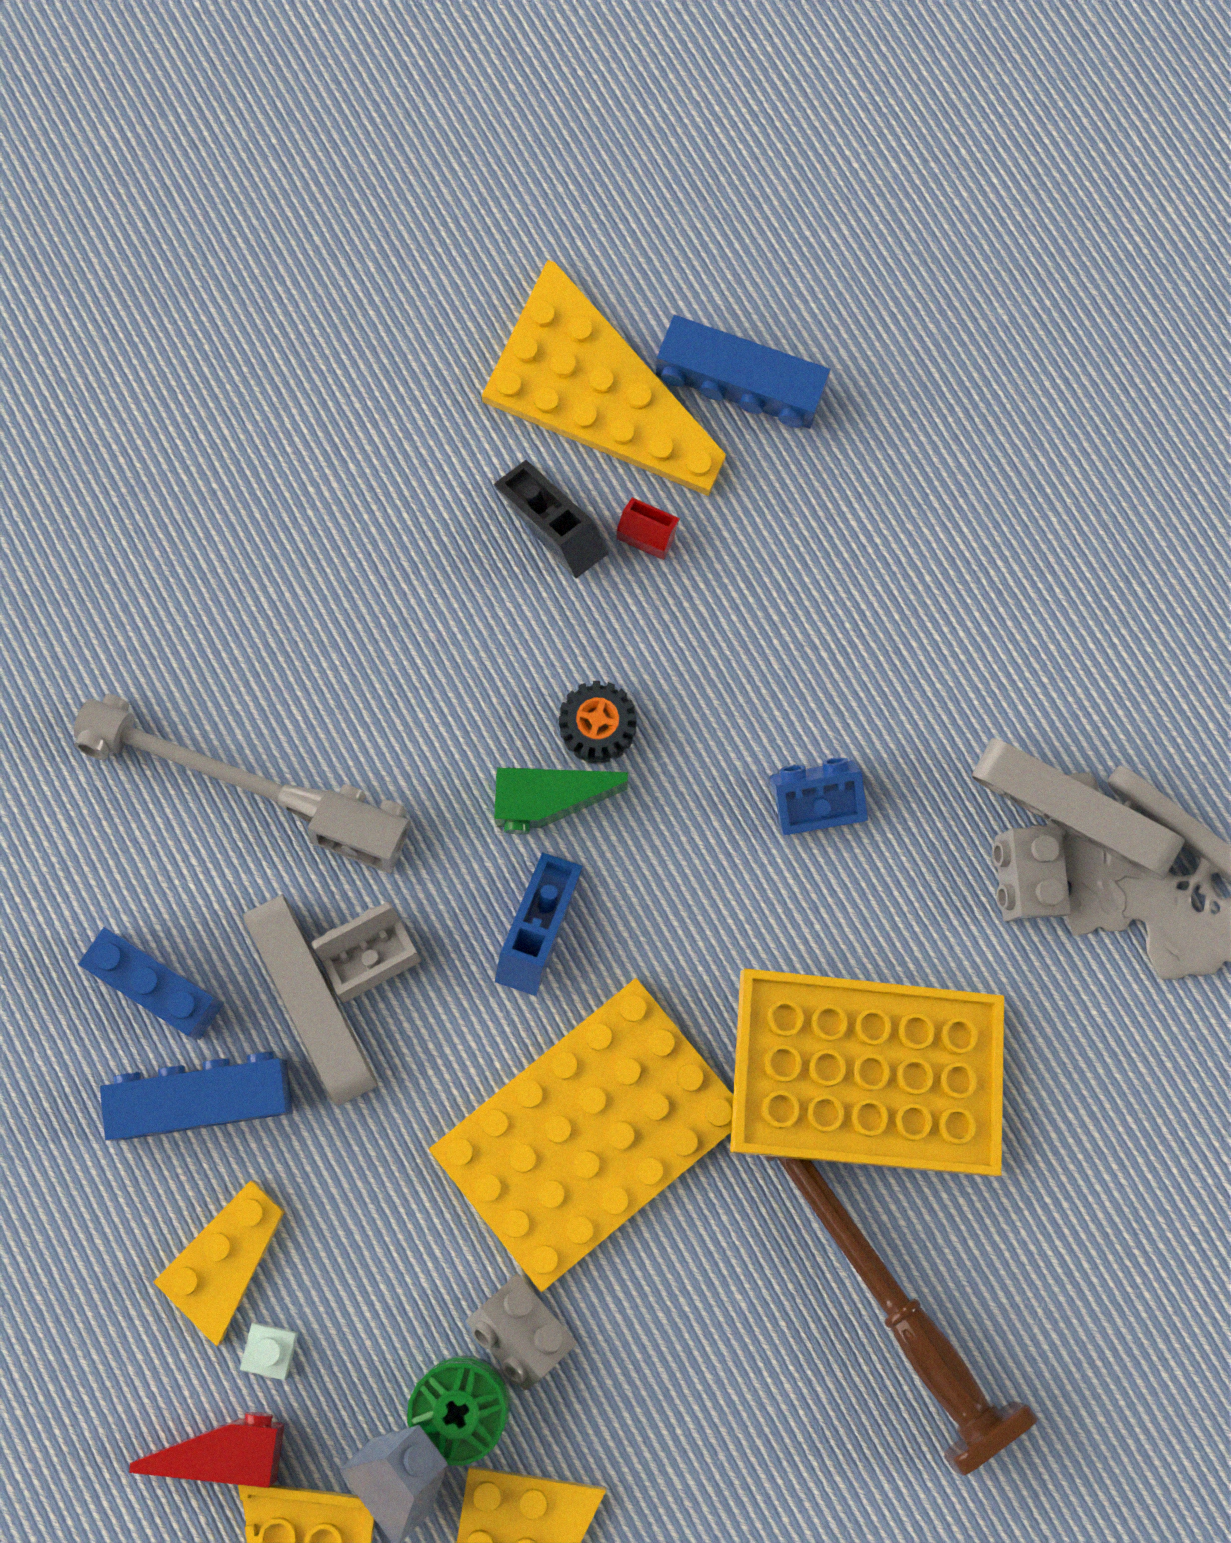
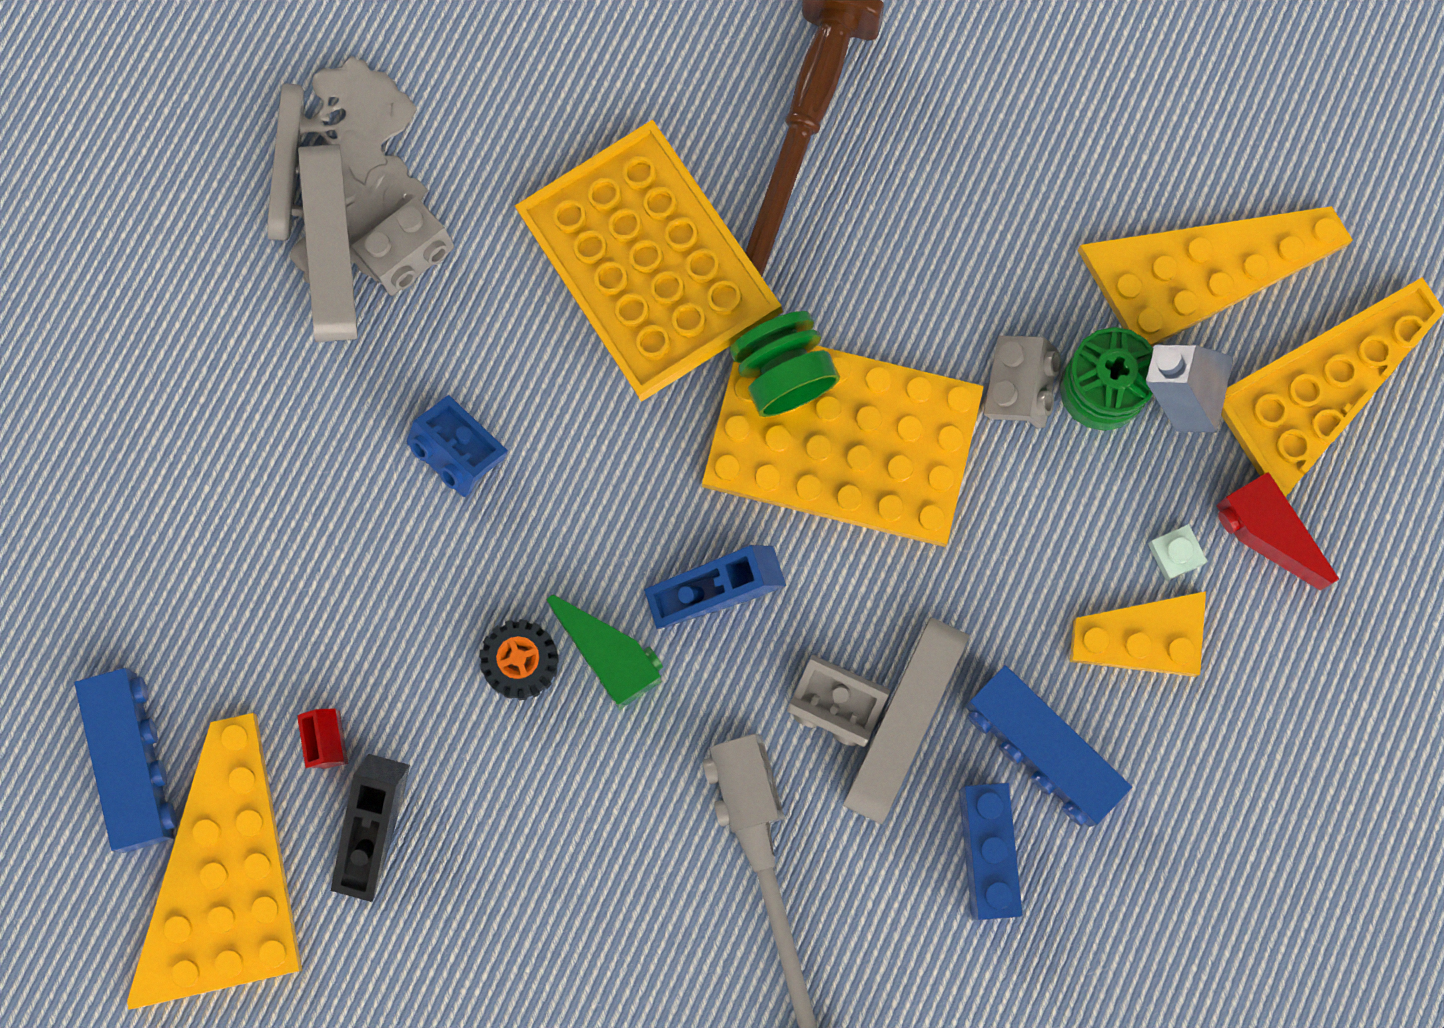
camera: 130 degrees left, 0 degrees up
none -> green wheel [730,311,840,417]

